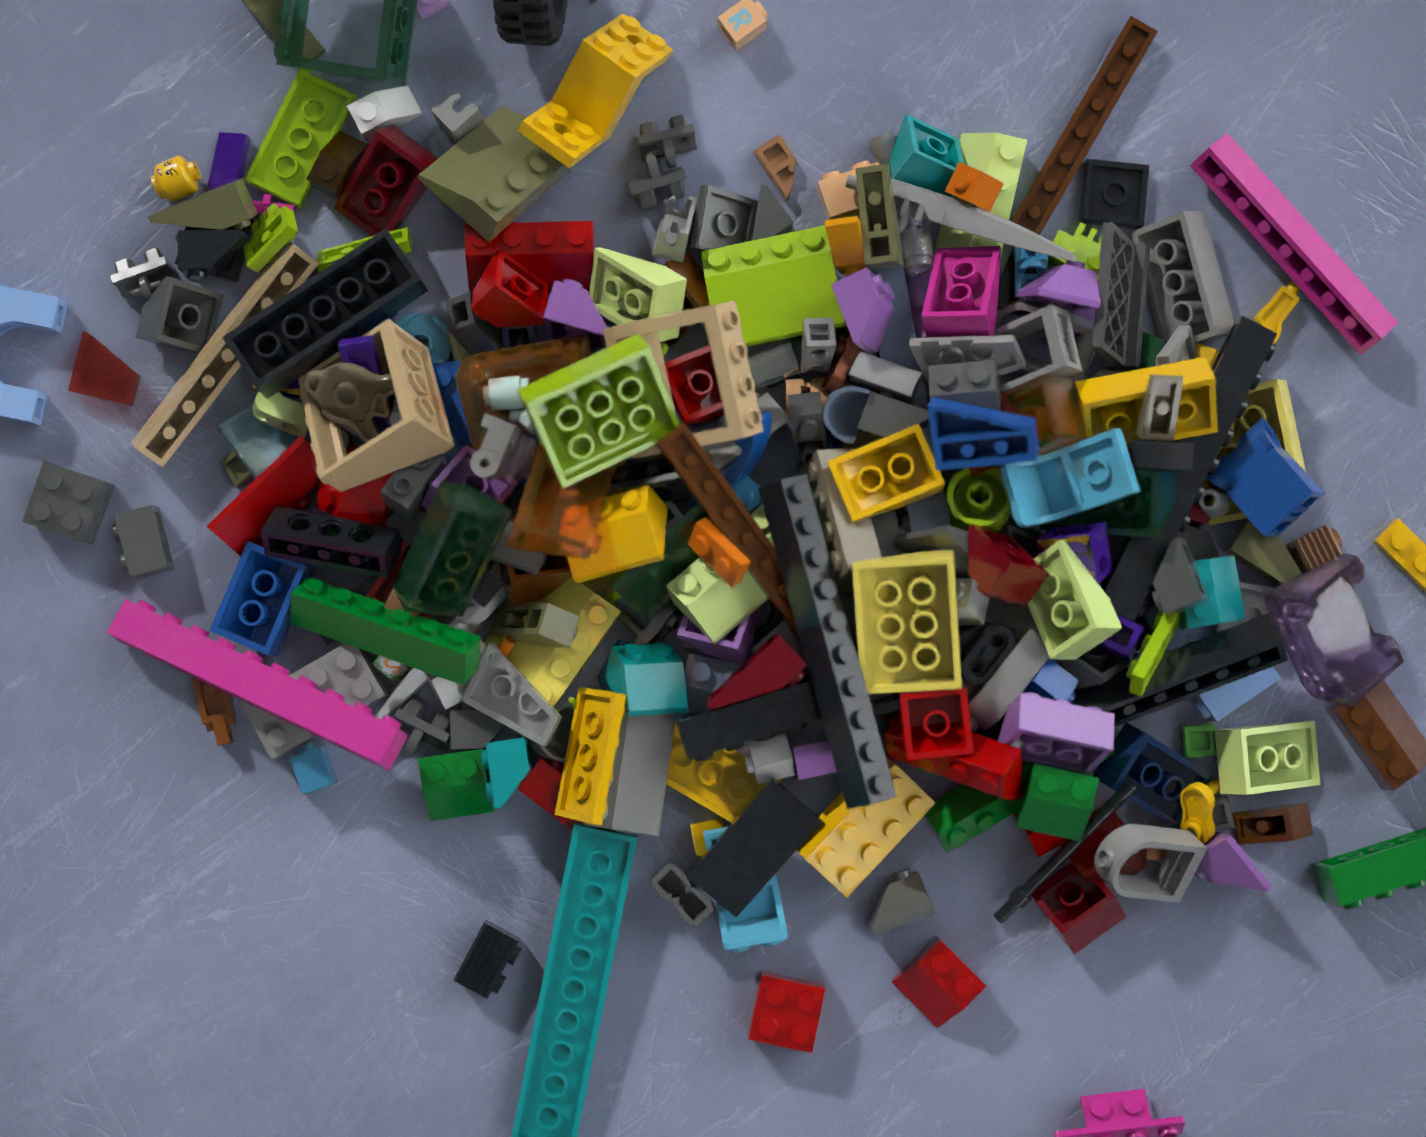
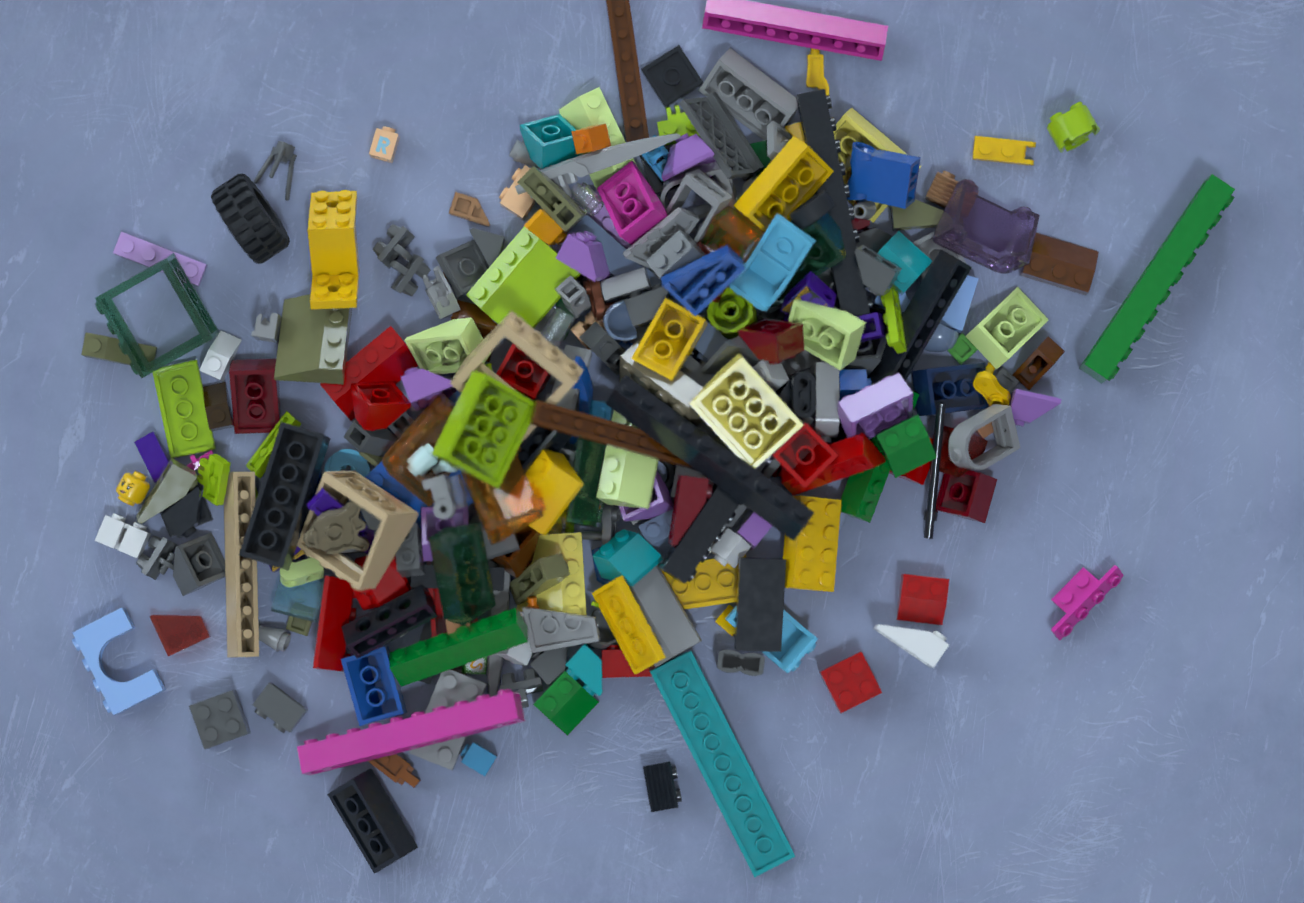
camera: 40 degrees left, 0 degrees up
orange plate [687,517,751,588] -> none
dark grey slope [867,868,936,936] -> none
dark tan slope [1136,374,1184,441] -> none
none -> white piece [95,513,151,559]
none -> light grey cone [259,625,291,652]
none -> black slope [327,768,418,874]
none -> white slope [873,624,949,668]
none -> sand blue helmet [924,324,959,352]

